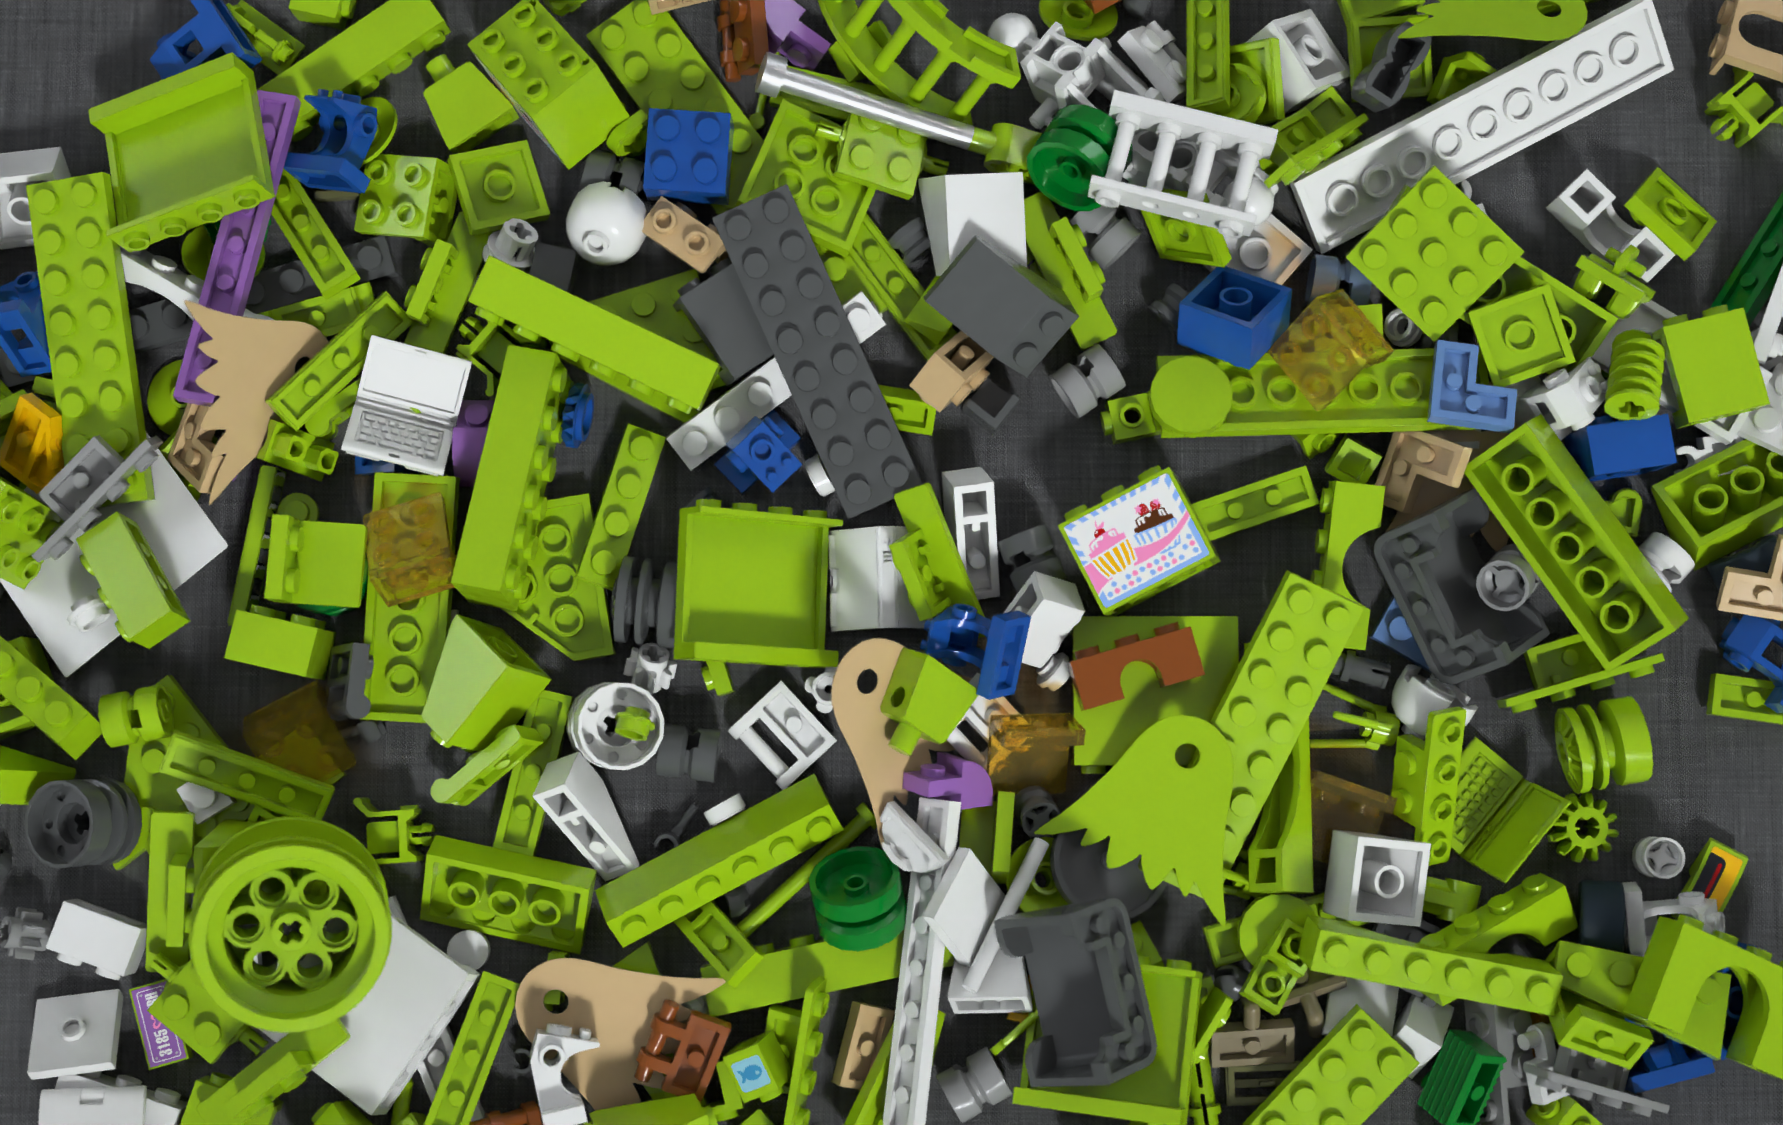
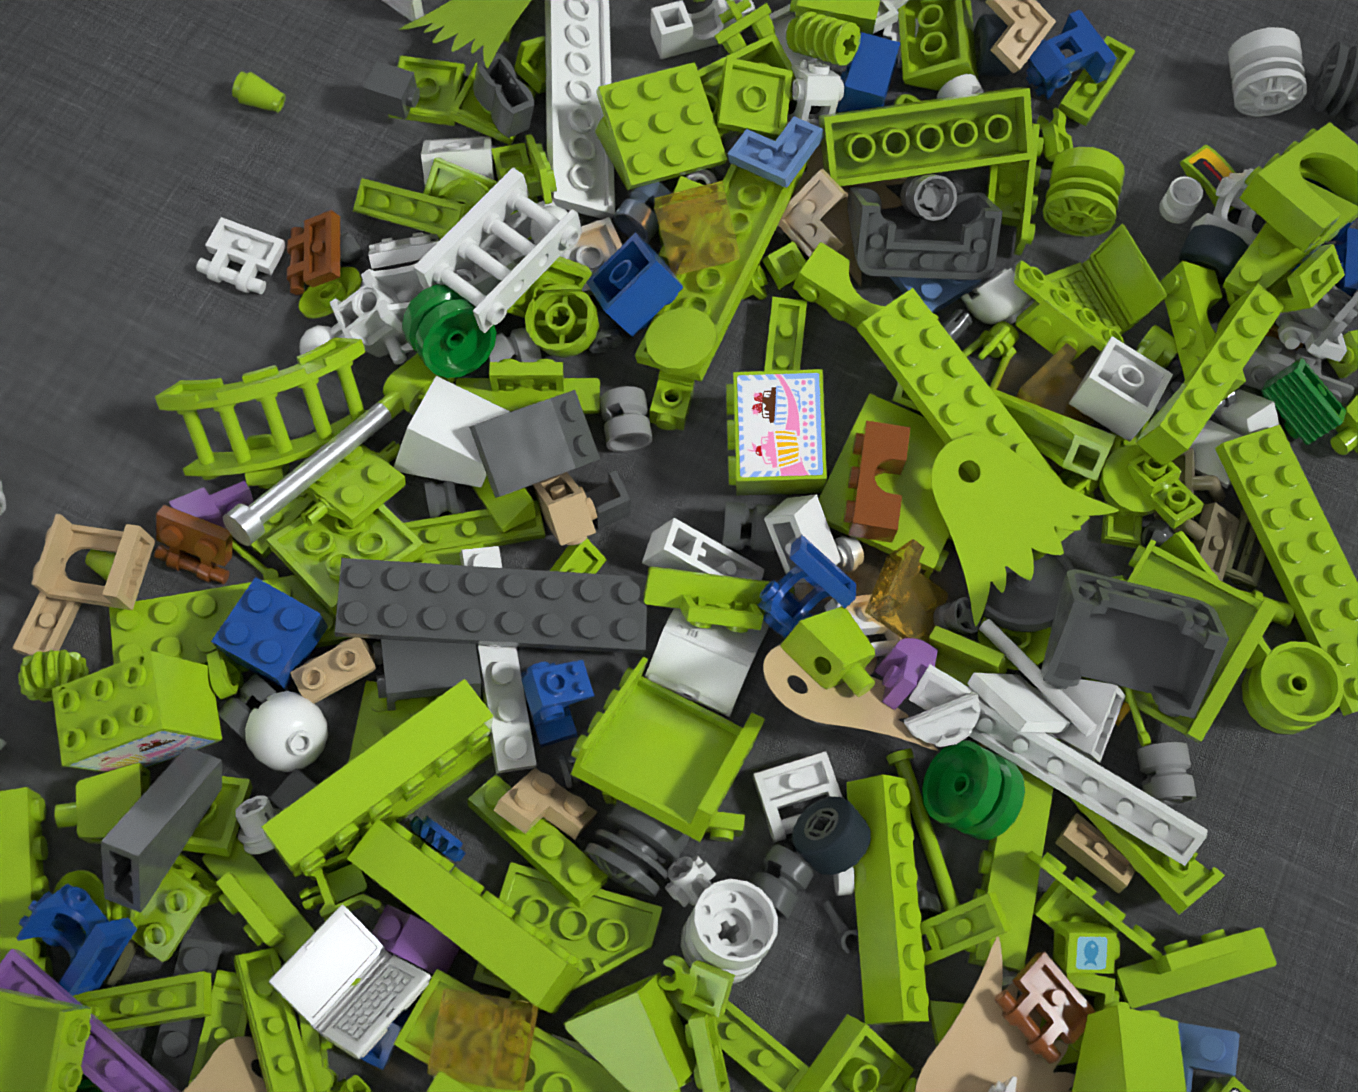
camera: 70 degrees left, 15 degrees down
white slope [532,751,640,882] -> none
lime plate [615,706,655,741] -> none
white tile [804,454,835,497] -> none
white plate [805,667,837,713] -> none
lime gear [1547,793,1619,862] -> none
none -> dark grey slope [101,747,222,913]
none -> tan plate [493,768,597,840]
none -> lime cylinder [525,283,599,358]
none -> lime plate [658,955,735,1018]
none -> black wheel [792,797,871,875]
none -> lime plate [1037,108,1073,162]

